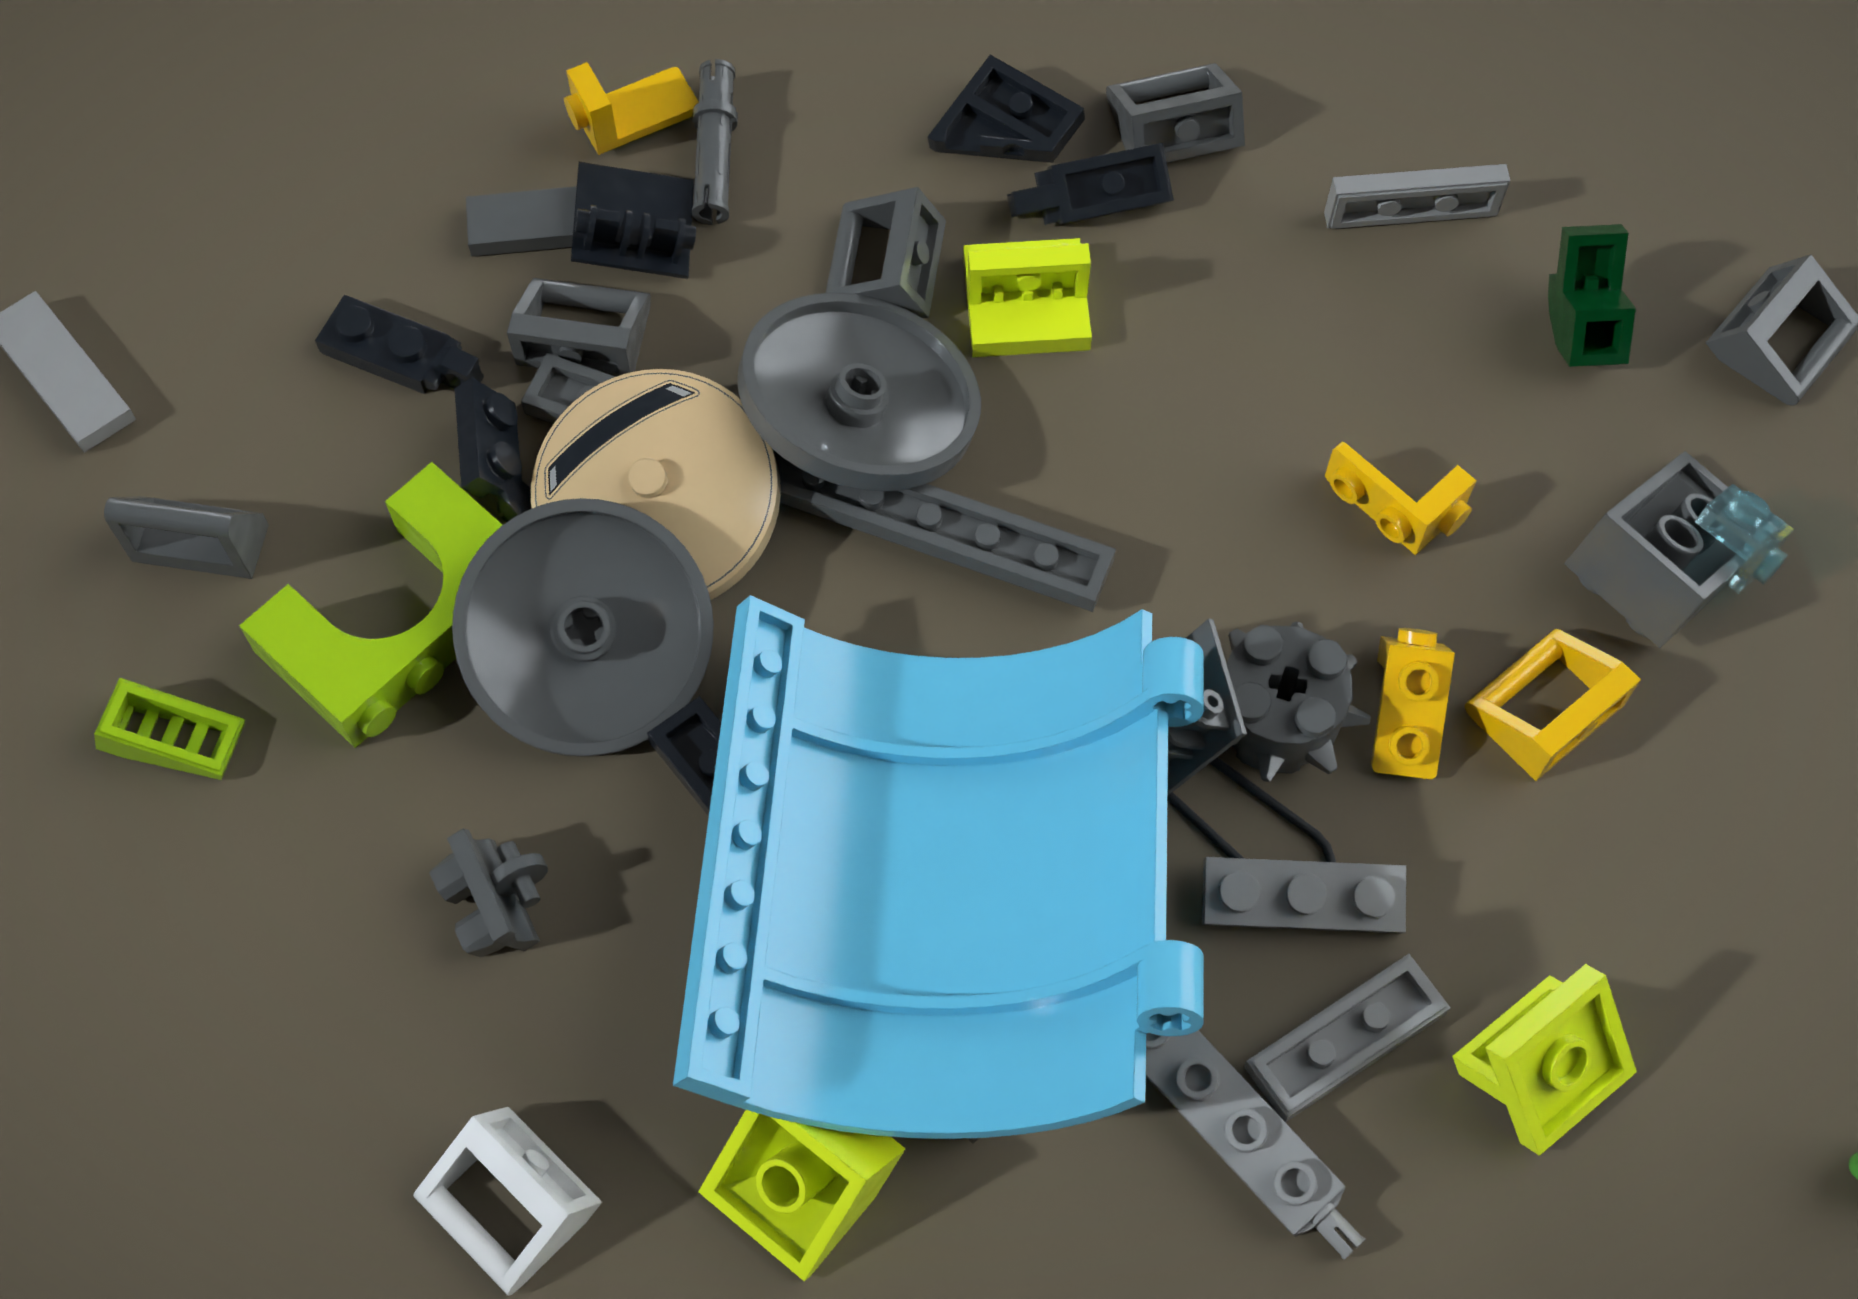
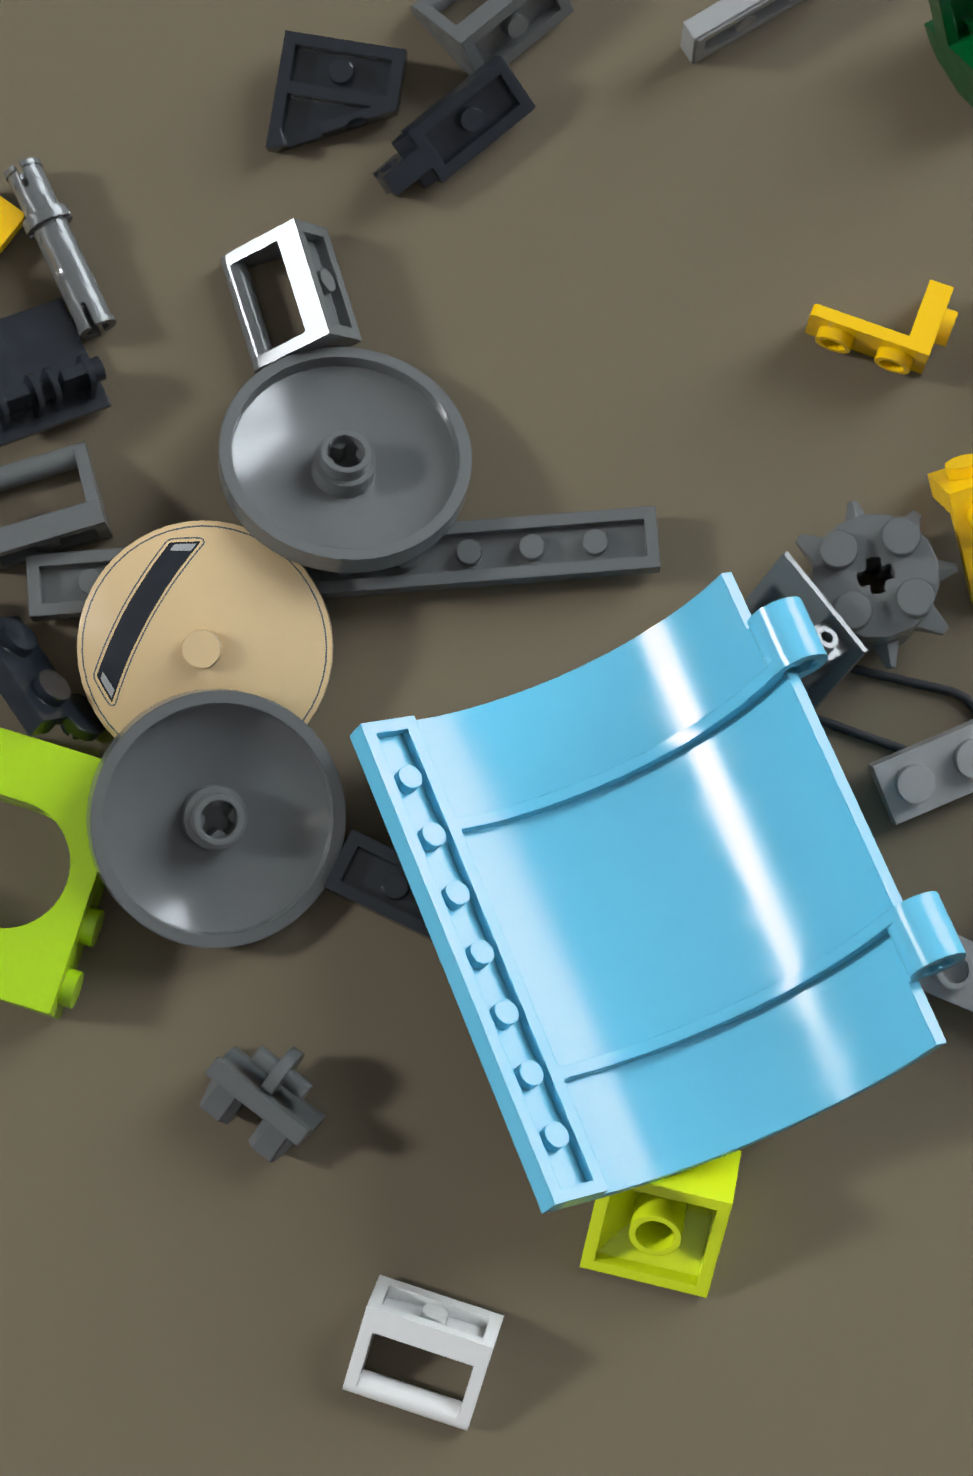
camera: 20 degrees left, 15 degrees up
neon yellow bracket [963,238,1092,357] -> none

